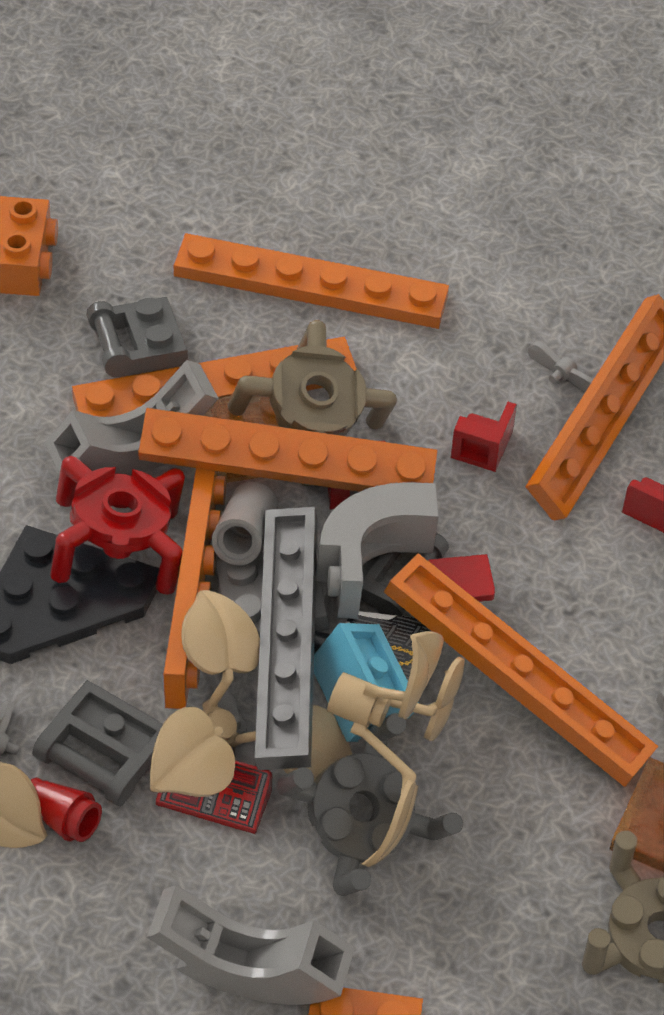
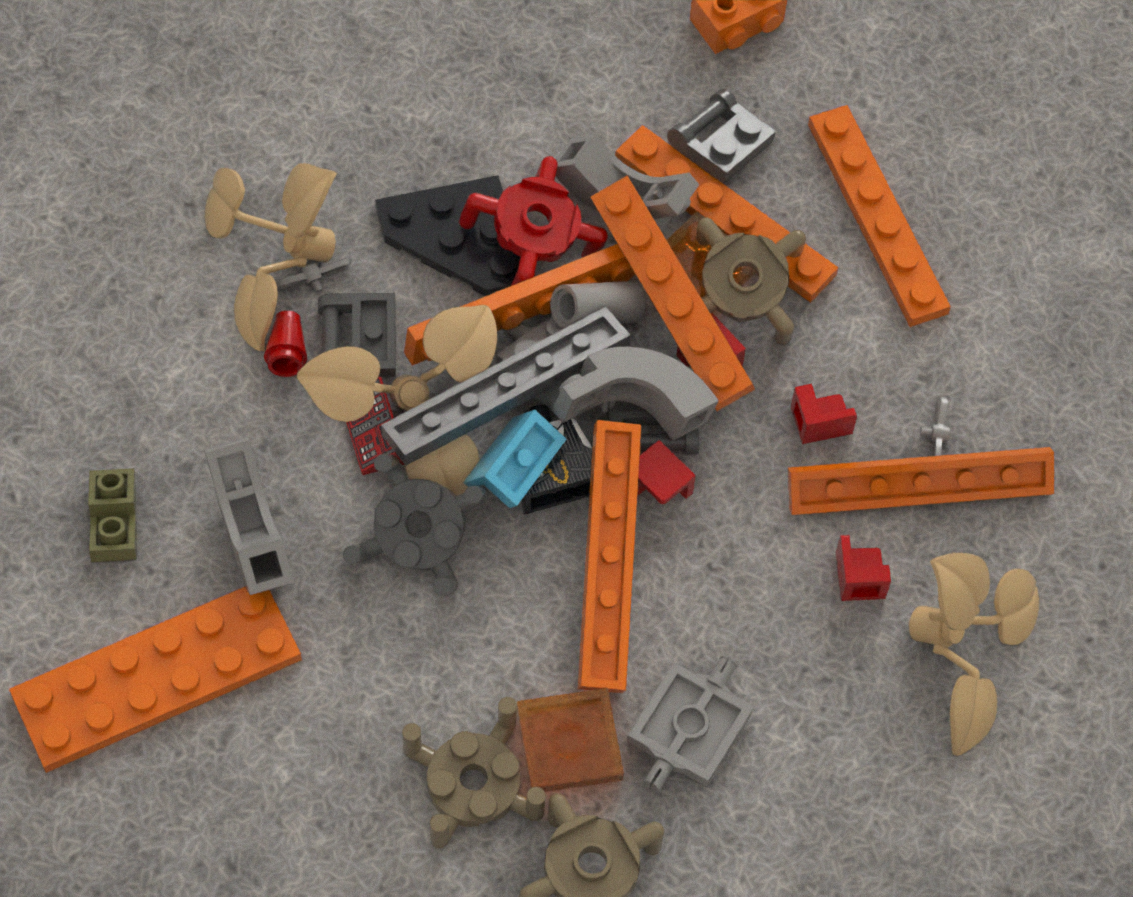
camera: 55 degrees right, 10 degrees up
tan plant [327,631,465,867] -> none

